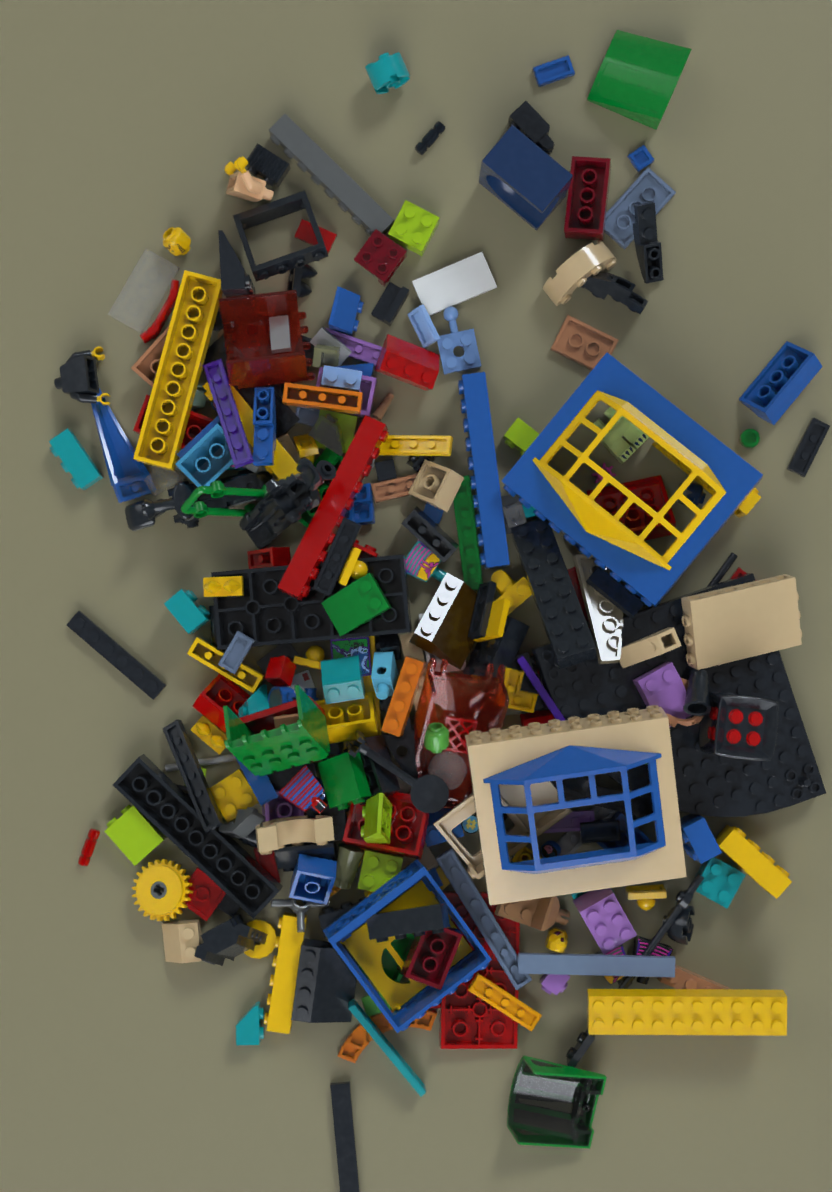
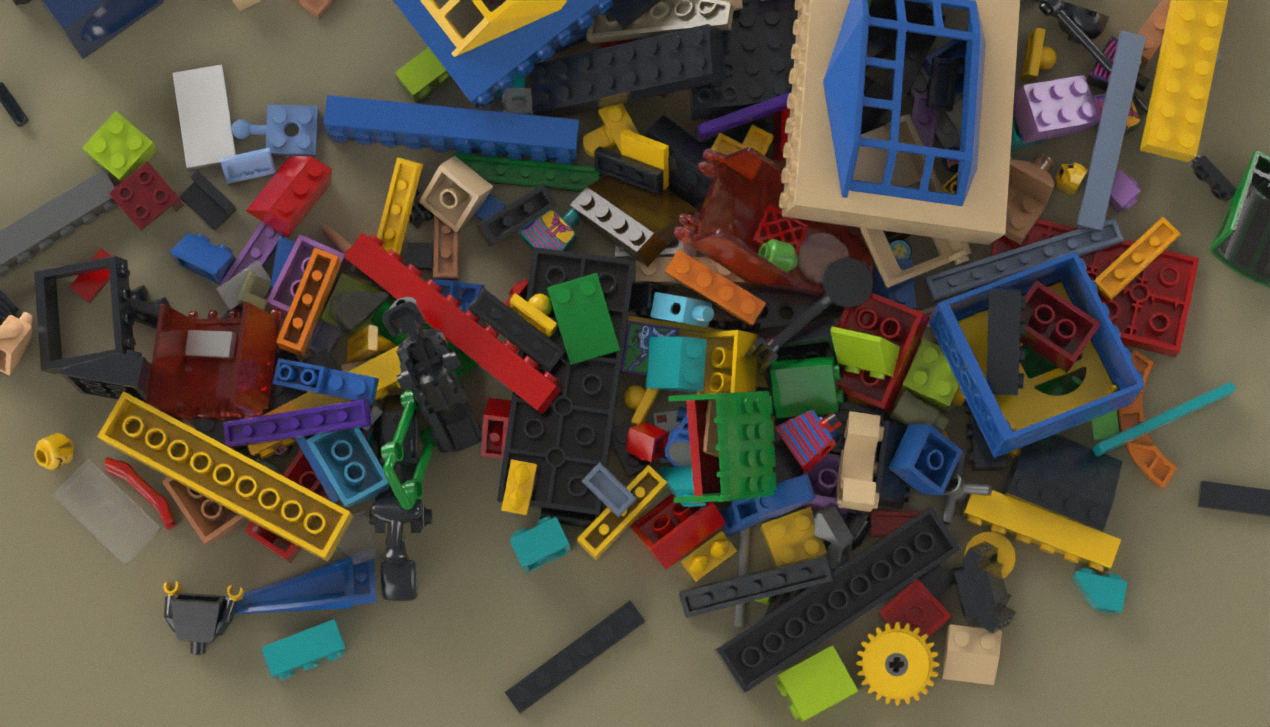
camera: 70 degrees left, 10 degrees down
light blue plate [321,365,363,391] -> none

